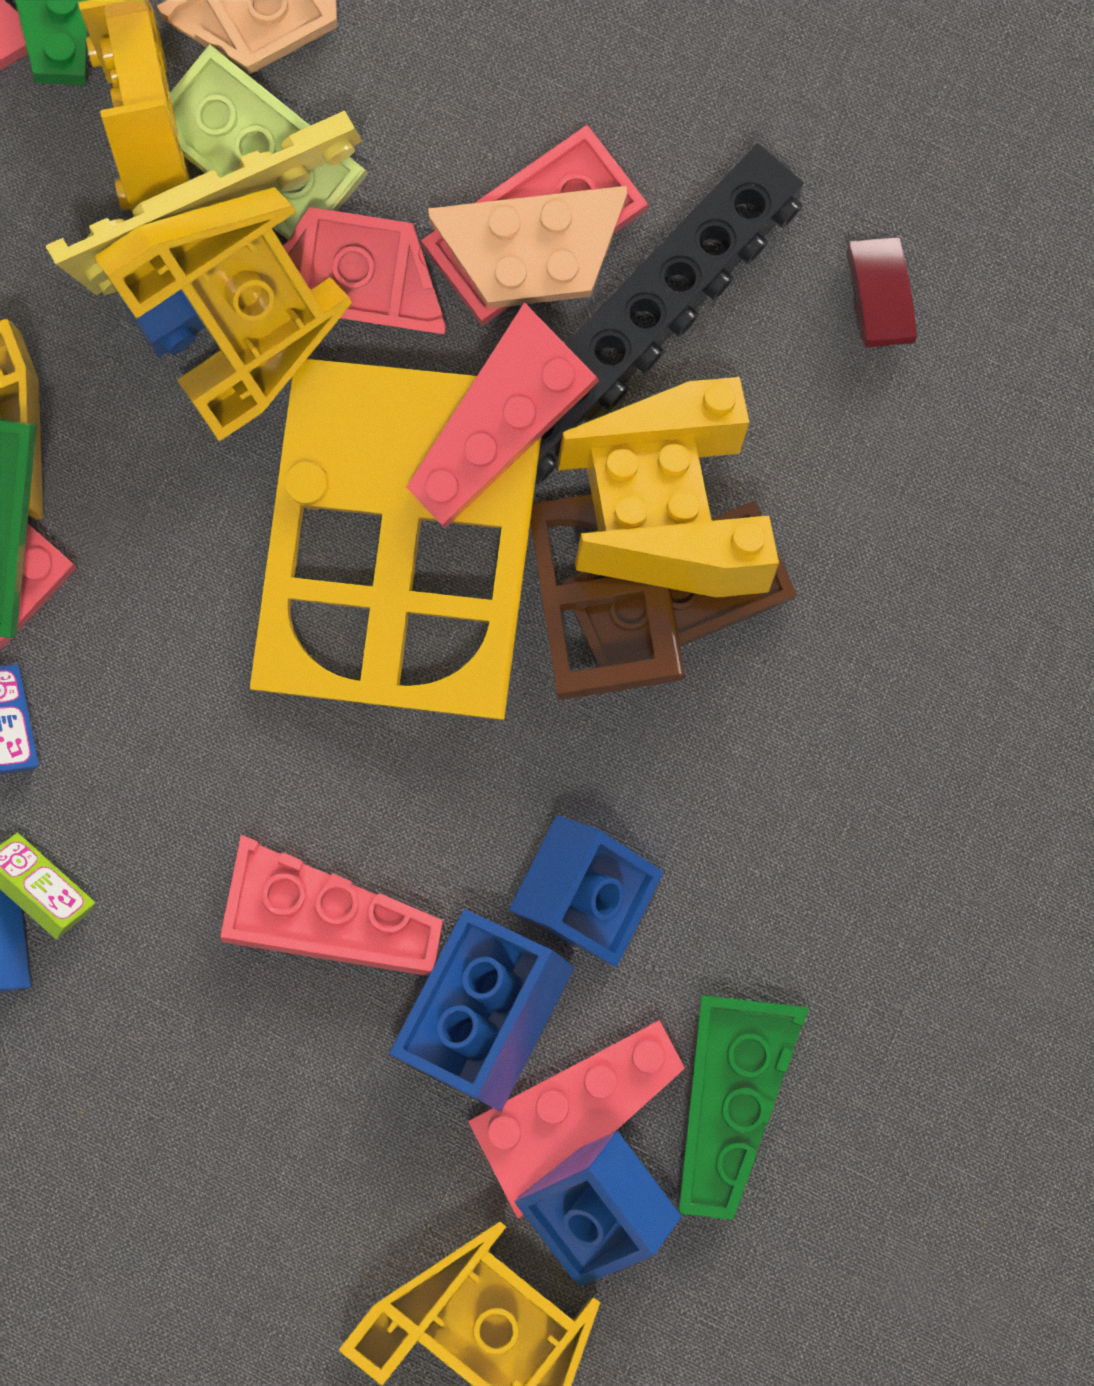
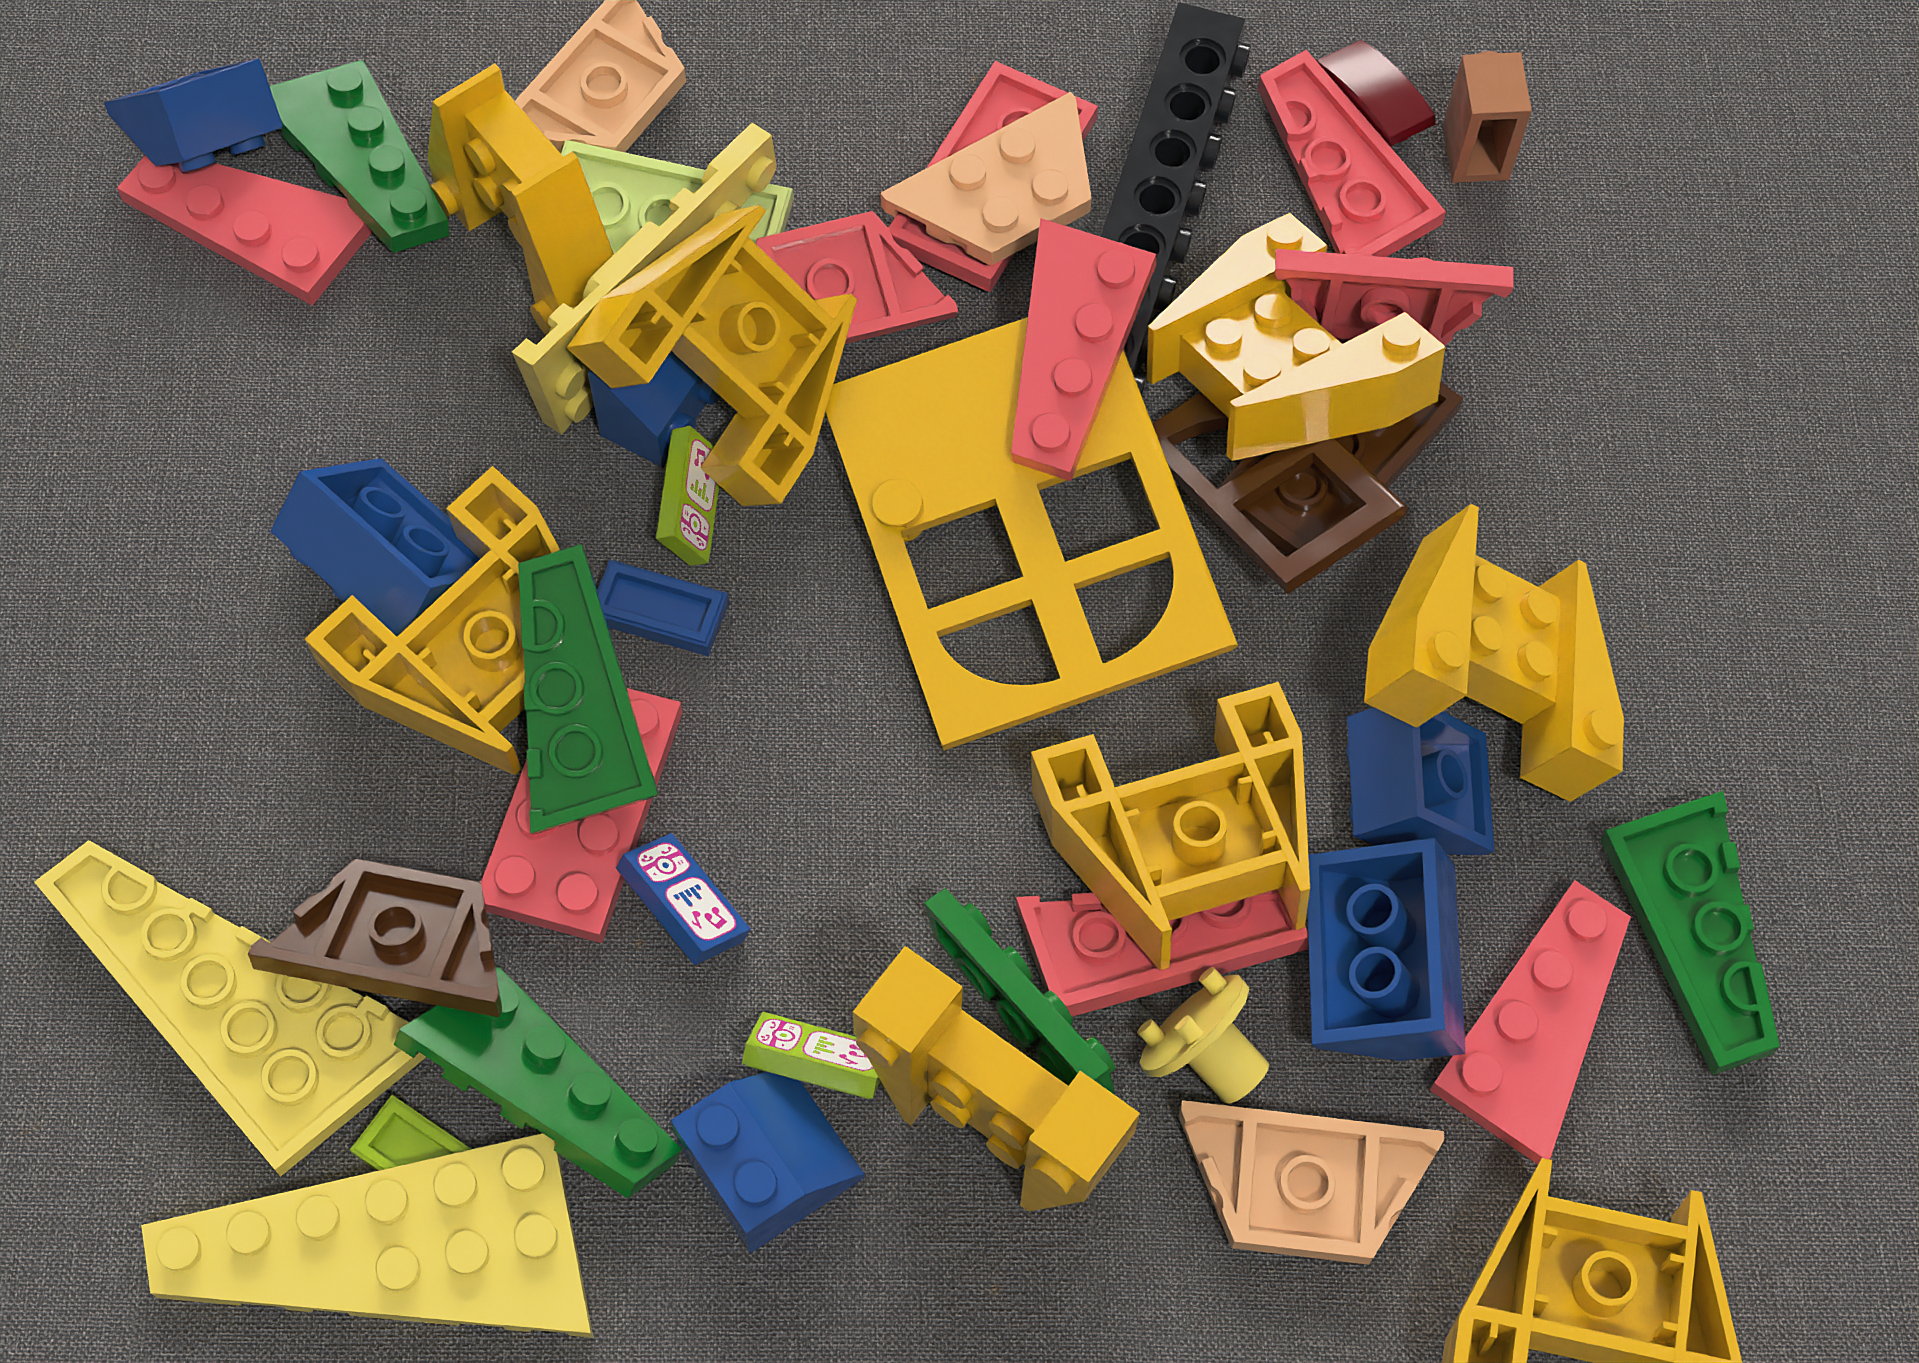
camera: 25 degrees left, 15 degrees down
blue slope [514,1131,682,1287] -> none
none -> blue tile [597,560,729,656]
none -> lime tile [656,426,719,566]
none -> yellow wedge [853,946,1140,1211]
none -> green wing [924,888,1115,1095]
none -> yellow wedge [1031,682,1310,970]
none -> light yellow piece [1137,967,1269,1104]
none -> light nougat wing [1179,1100,1444,1265]
none -> coral wing [1258,50,1446,257]
none -> coral wing [1274,249,1514,346]
none -> yellow wedge [1364,504,1624,802]
none -> nougat brick [1443,51,1532,183]

